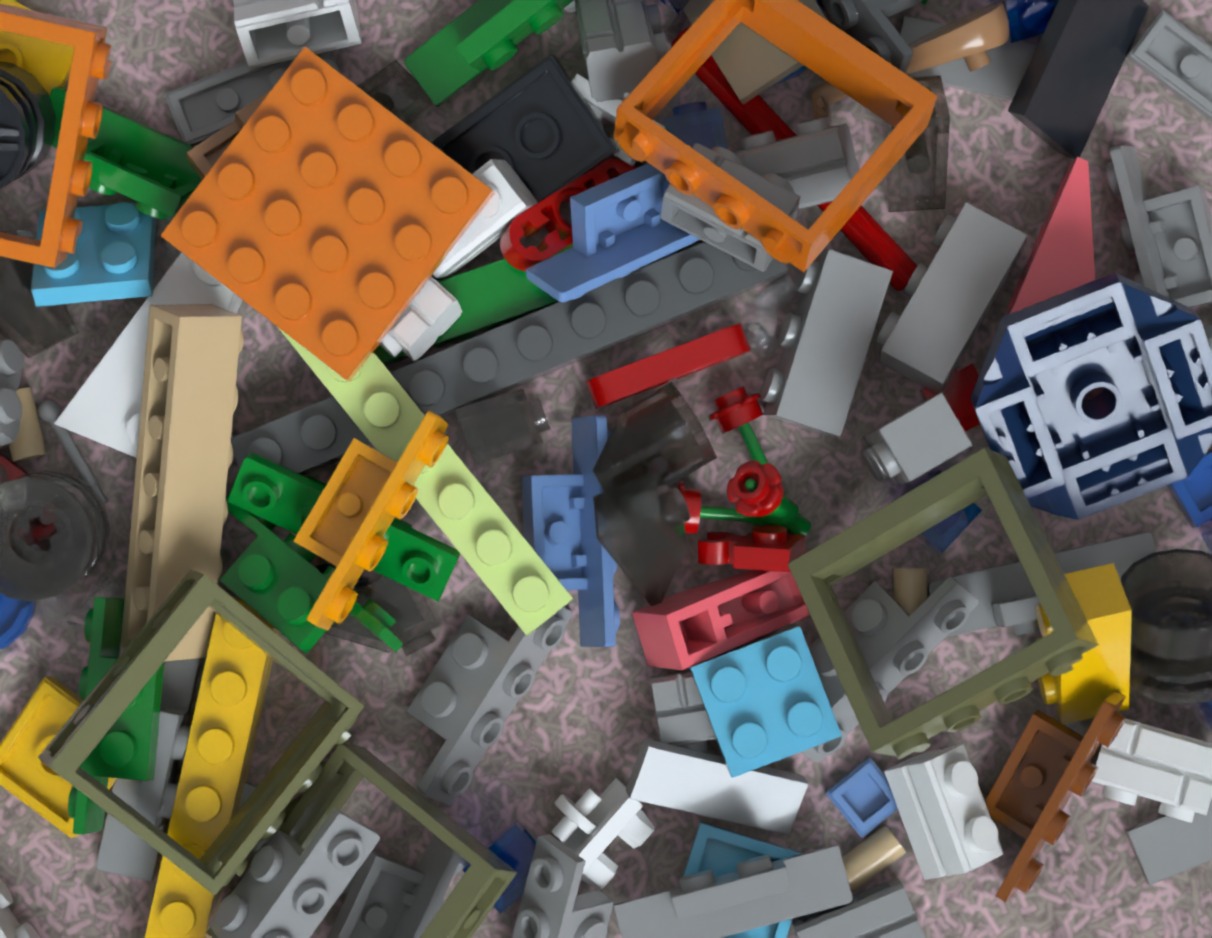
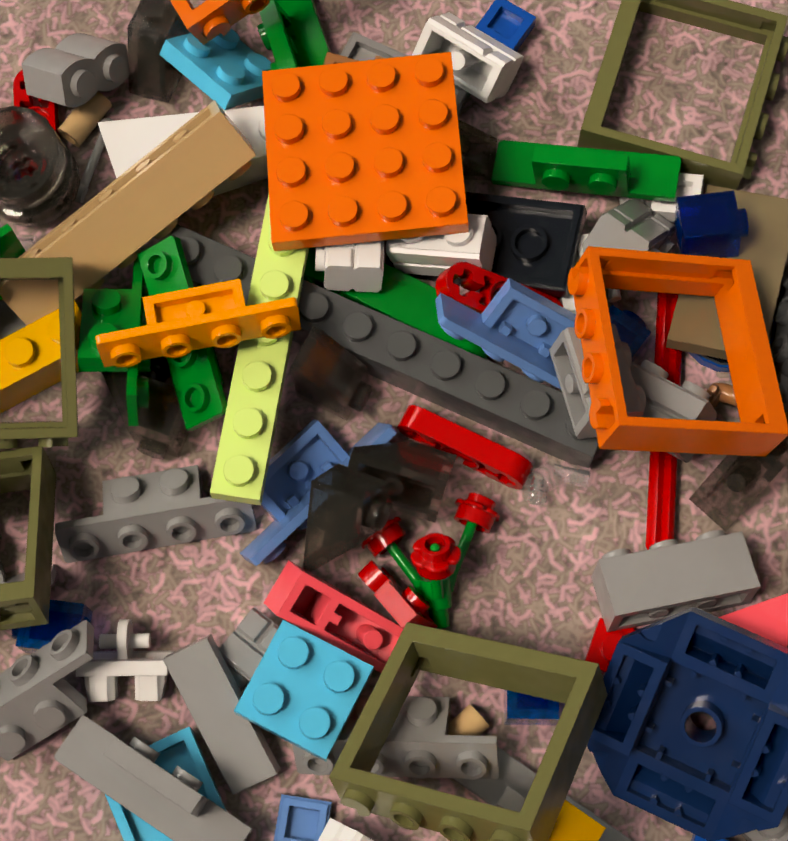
camera: 50 degrees right, 15 degrees down
light grey brick [761,249,893,437] -> none
light grey brick [861,393,972,486] -> none

